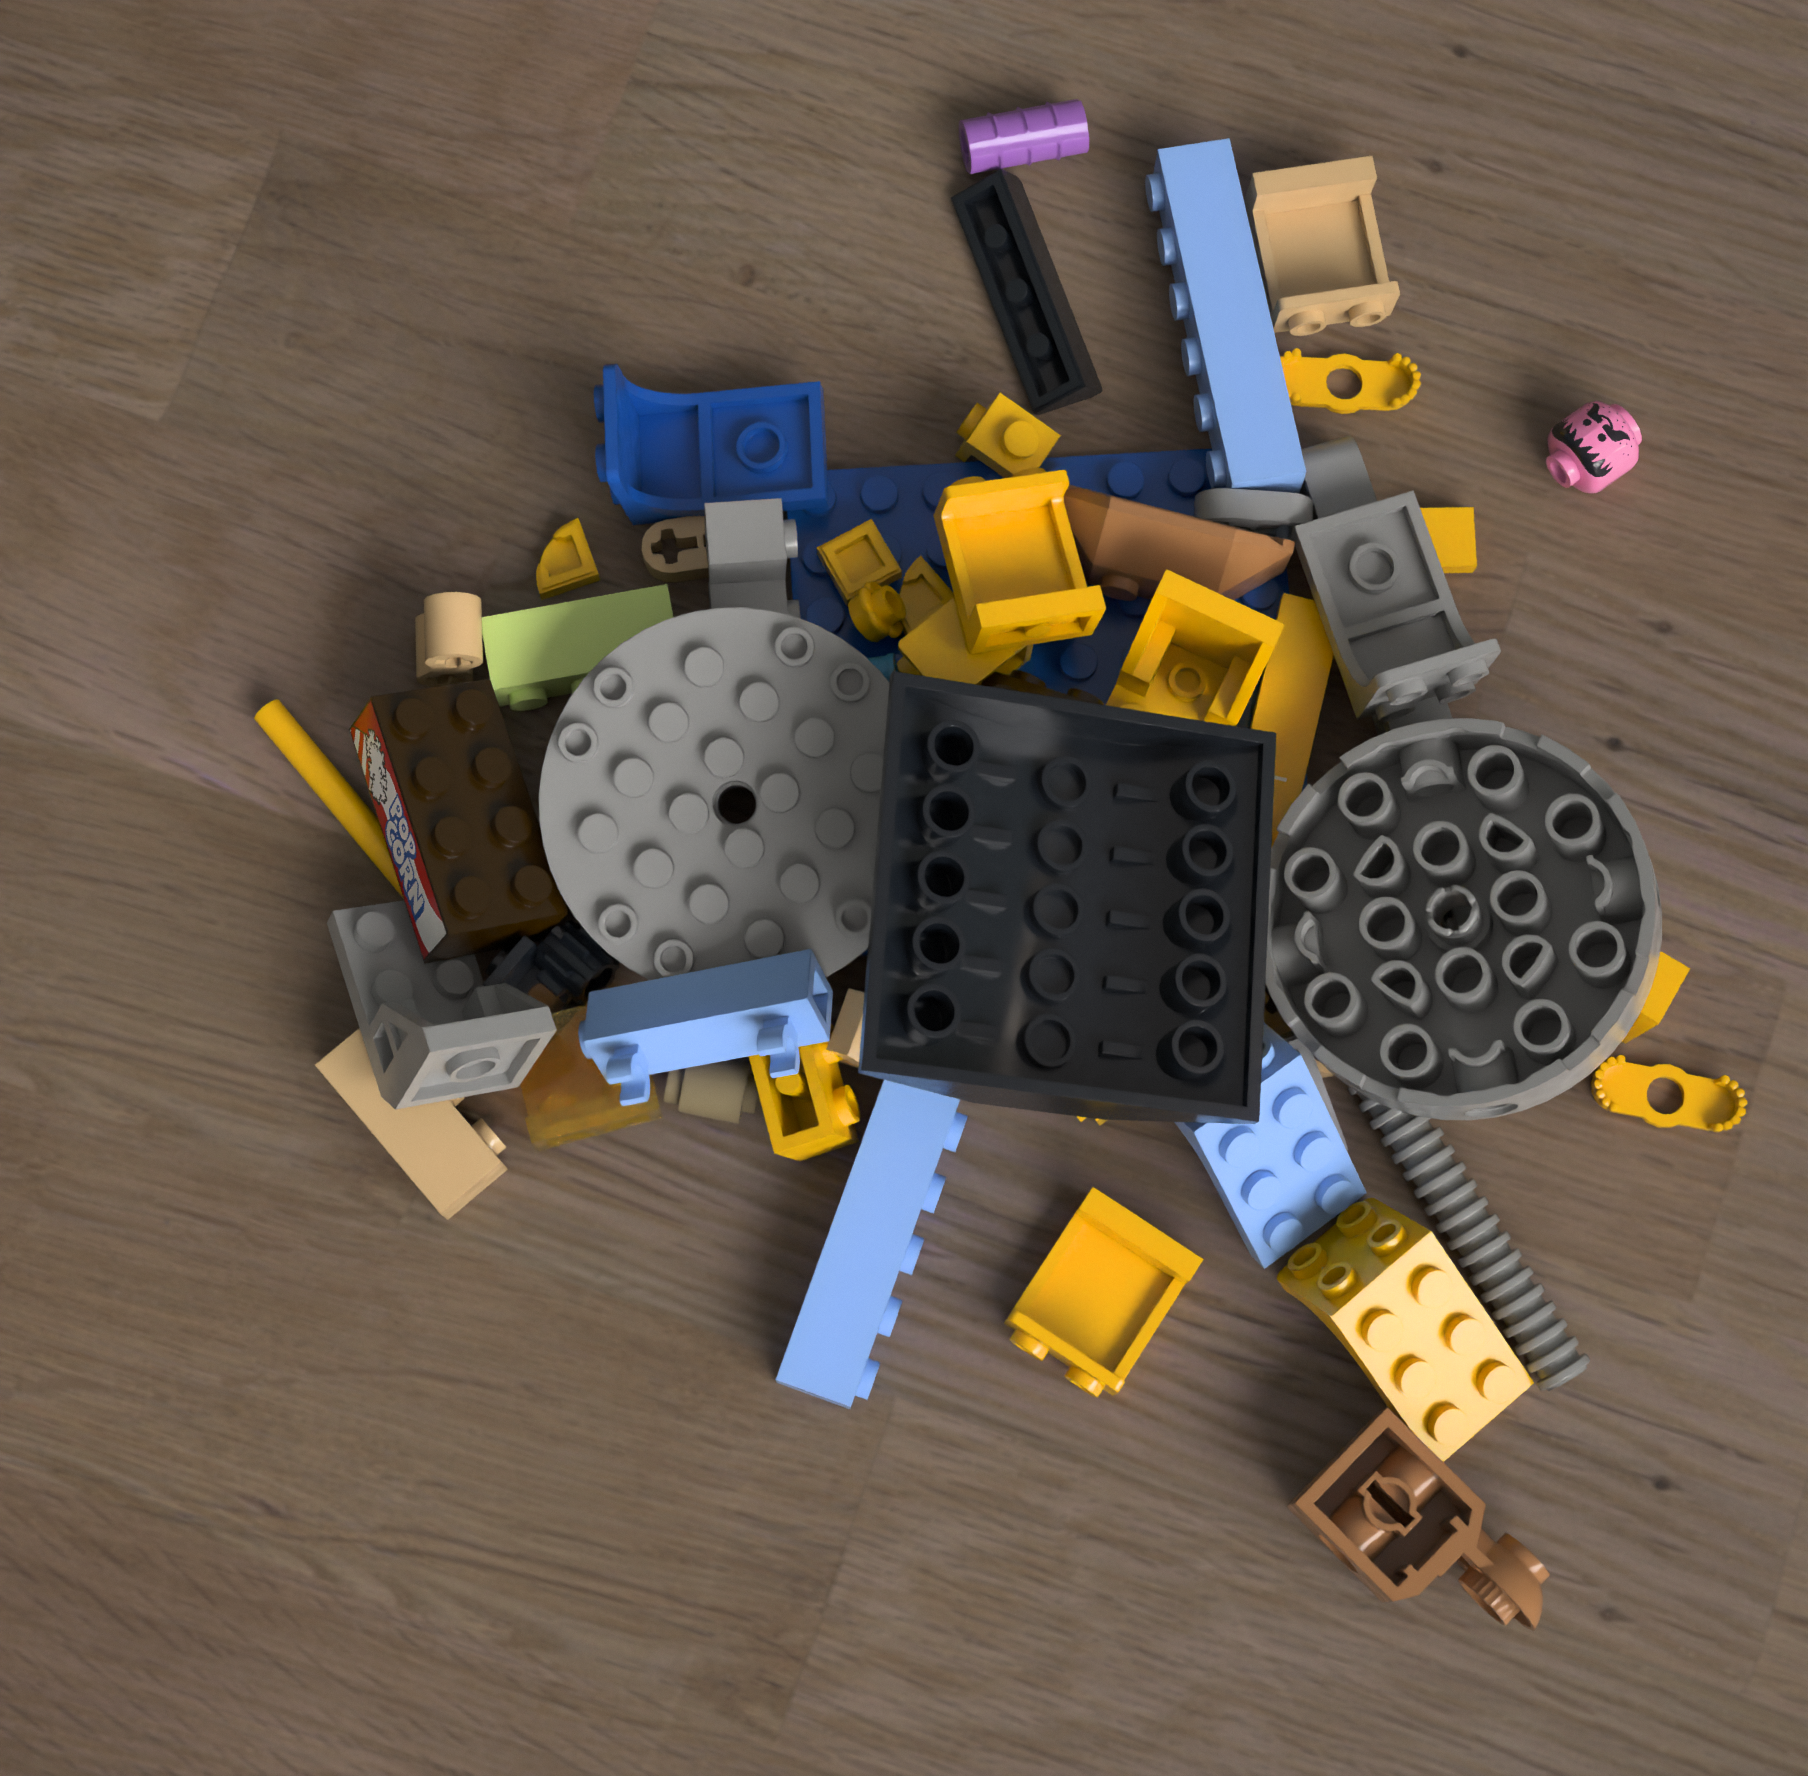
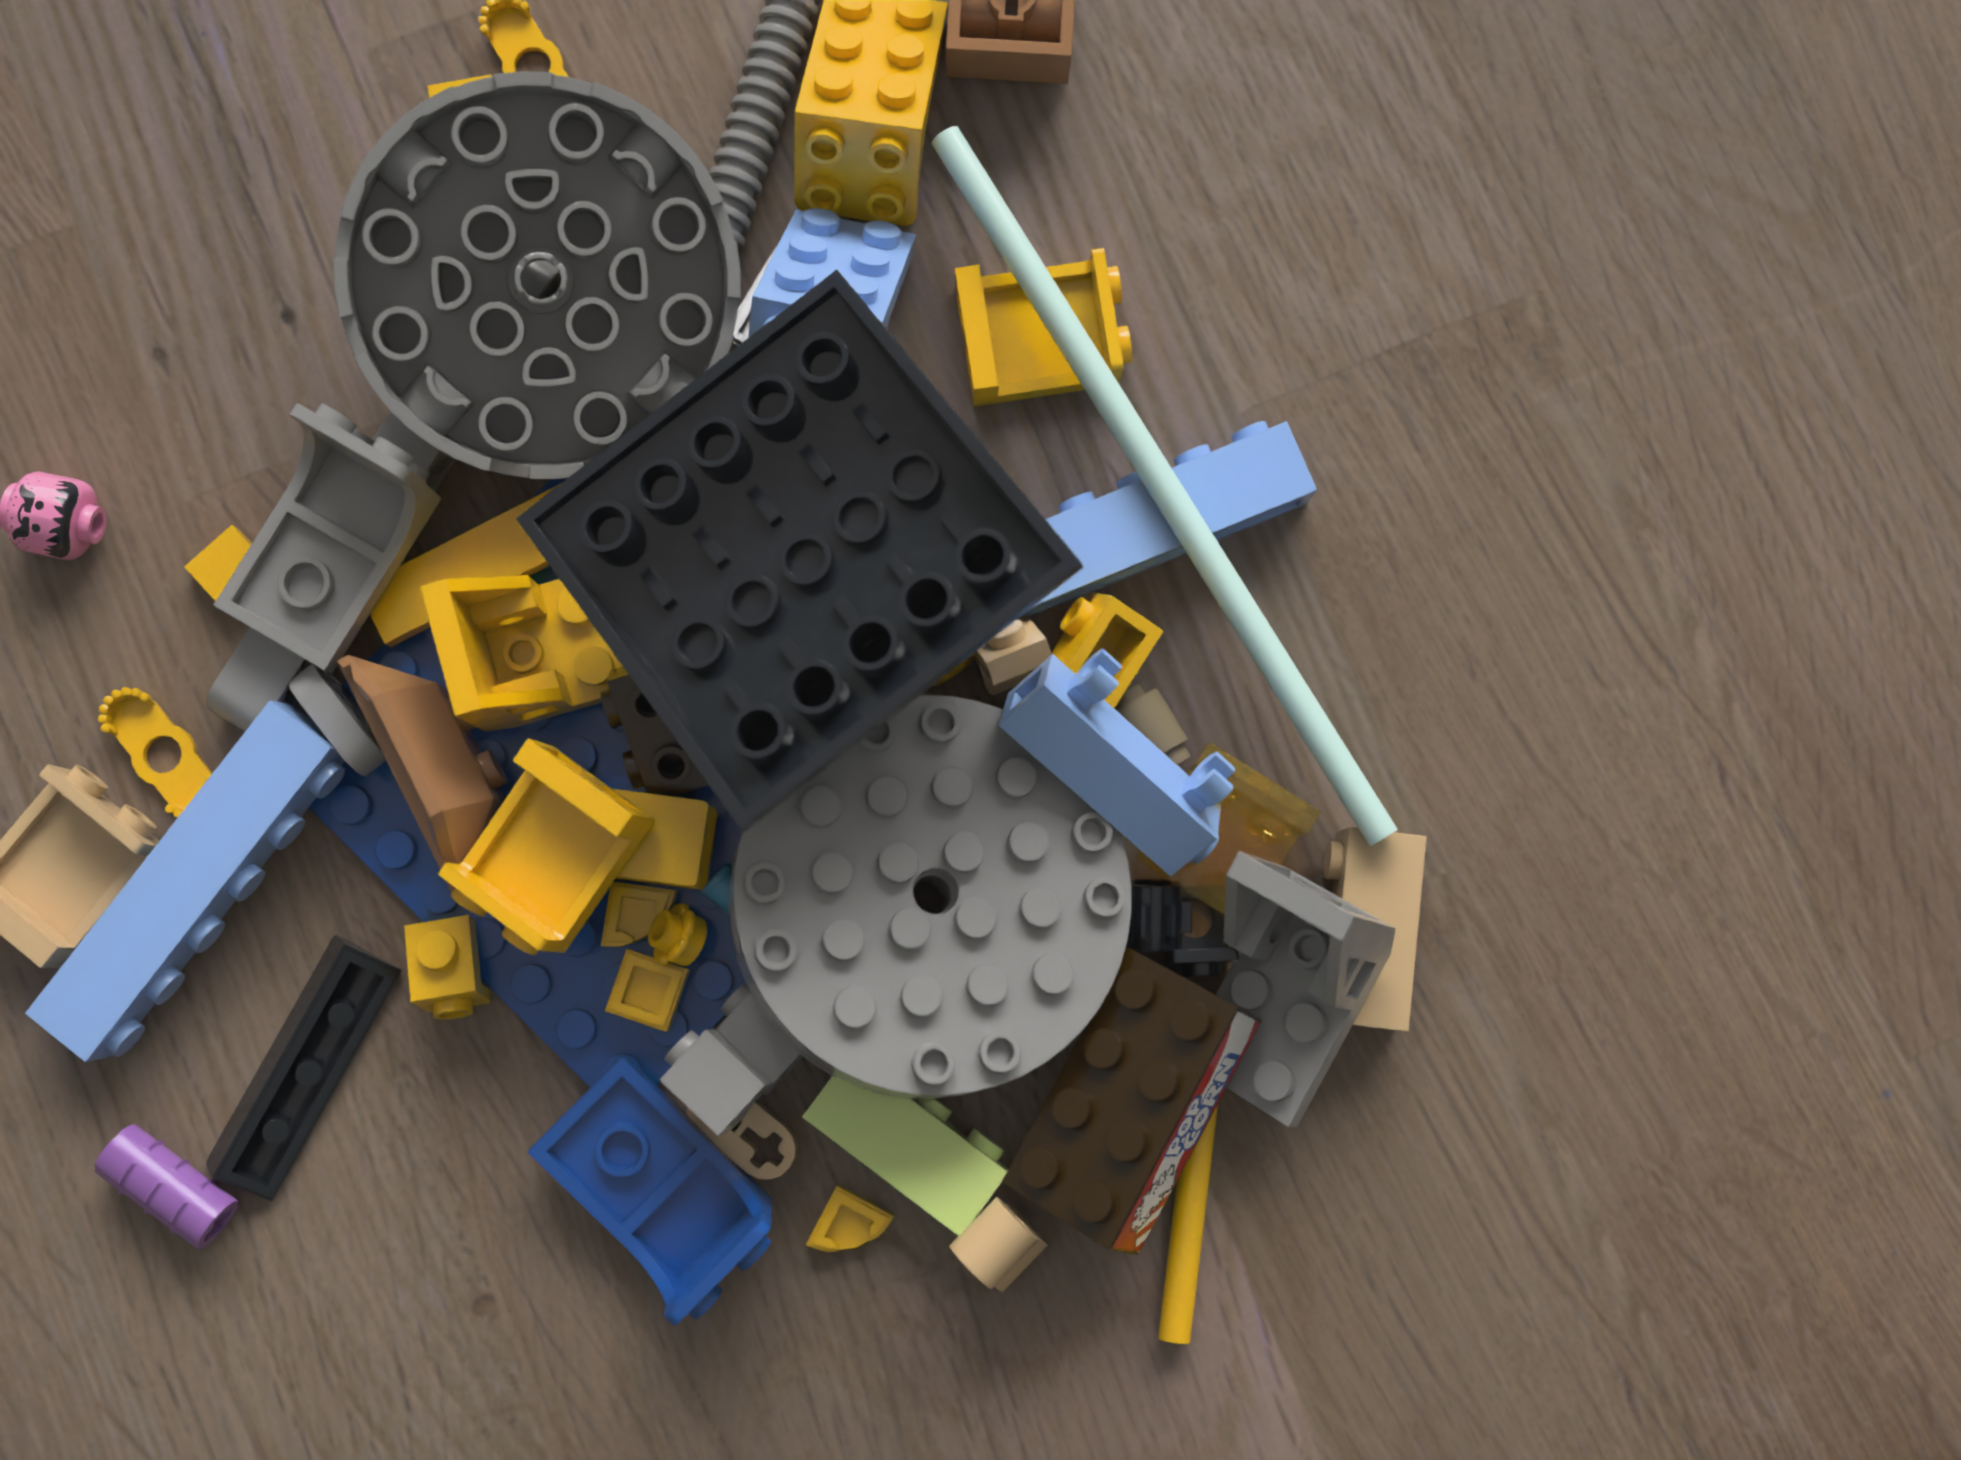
camera: 130 degrees left, 5 degrees up
none -> light aqua piece [932,126,1398,846]

